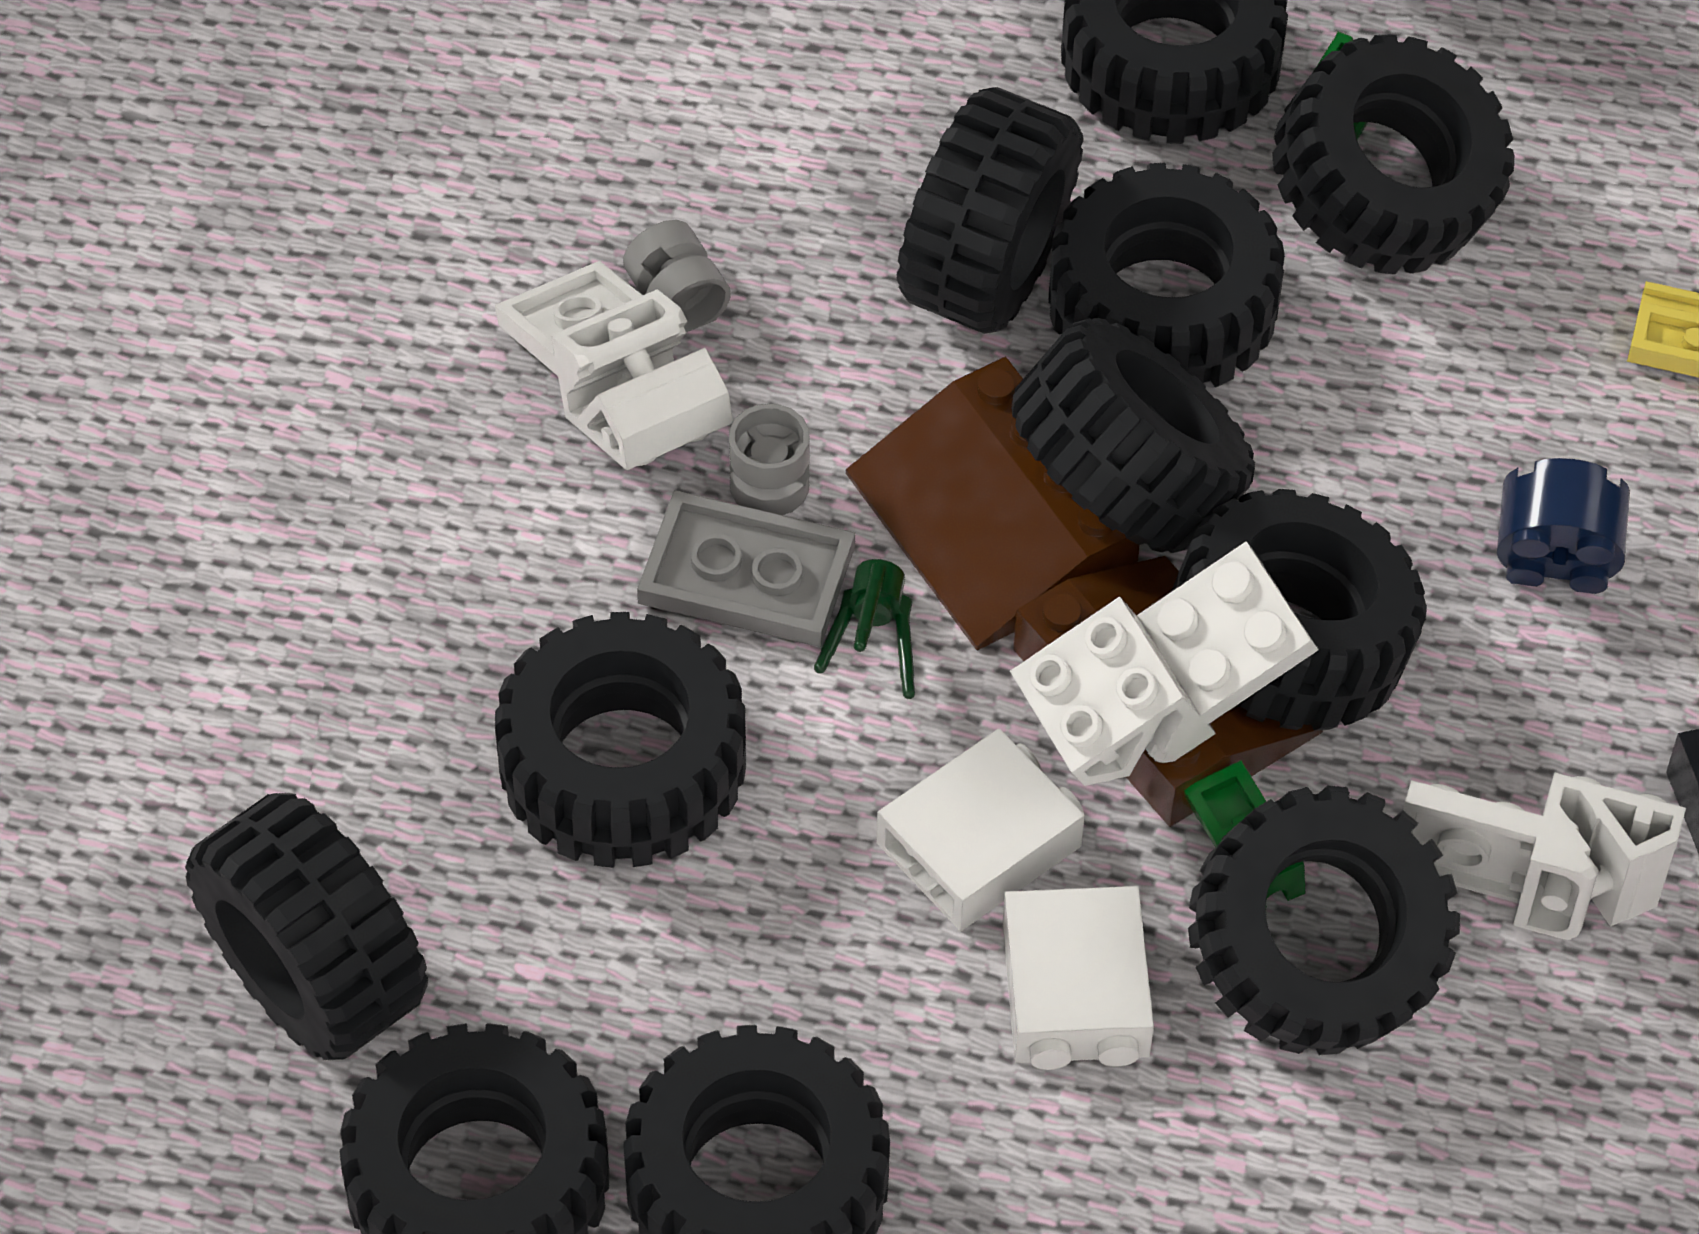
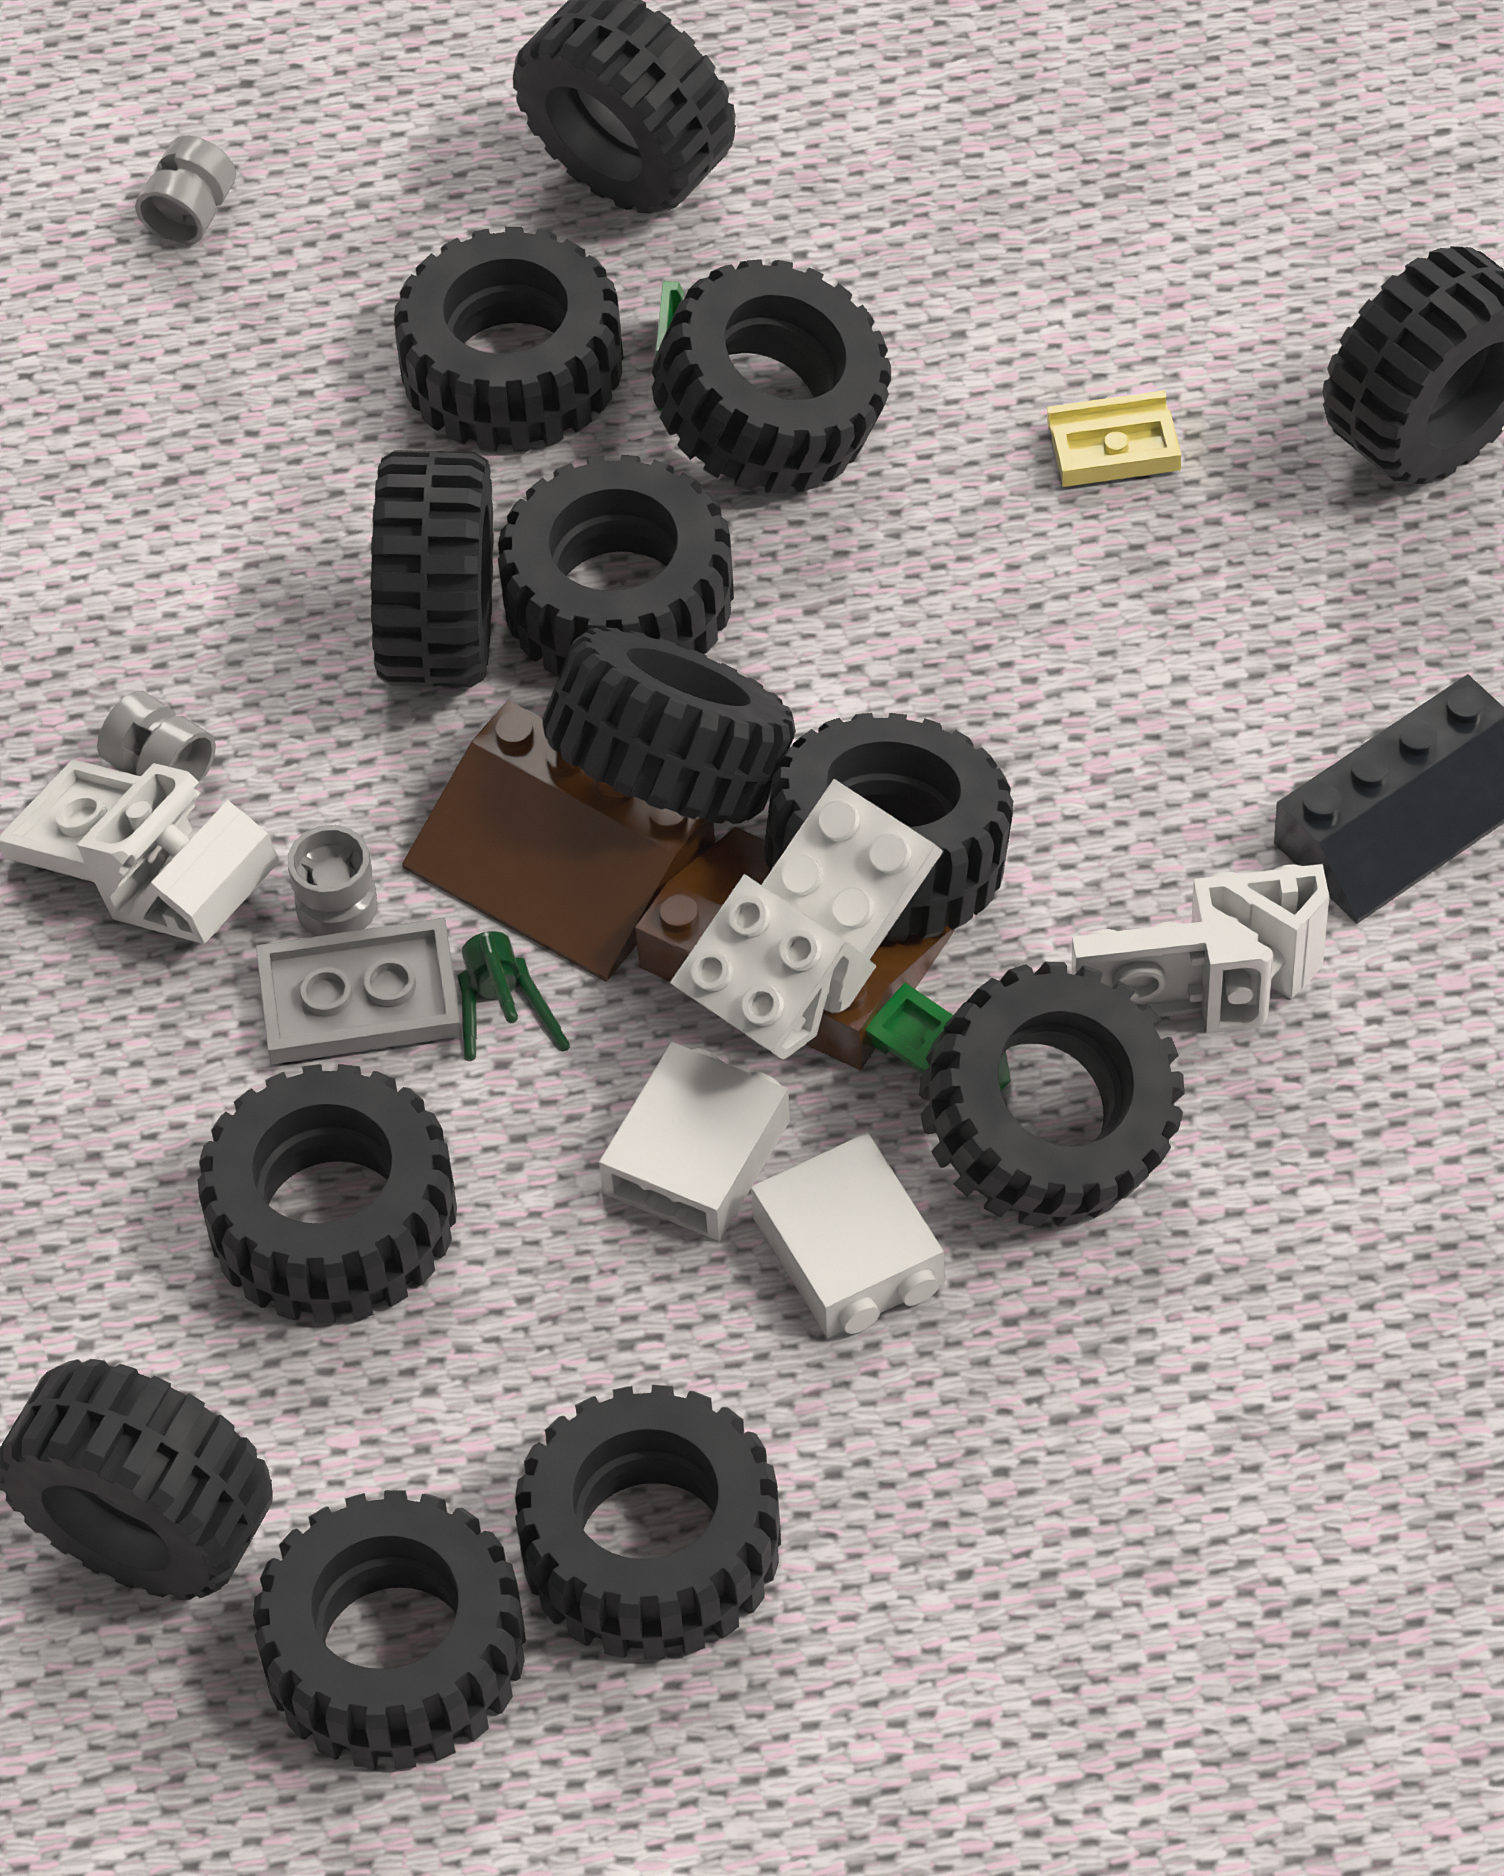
camera: 20 degrees left, 0 degrees up
dark blue brick [1497,458,1630,594] -> none

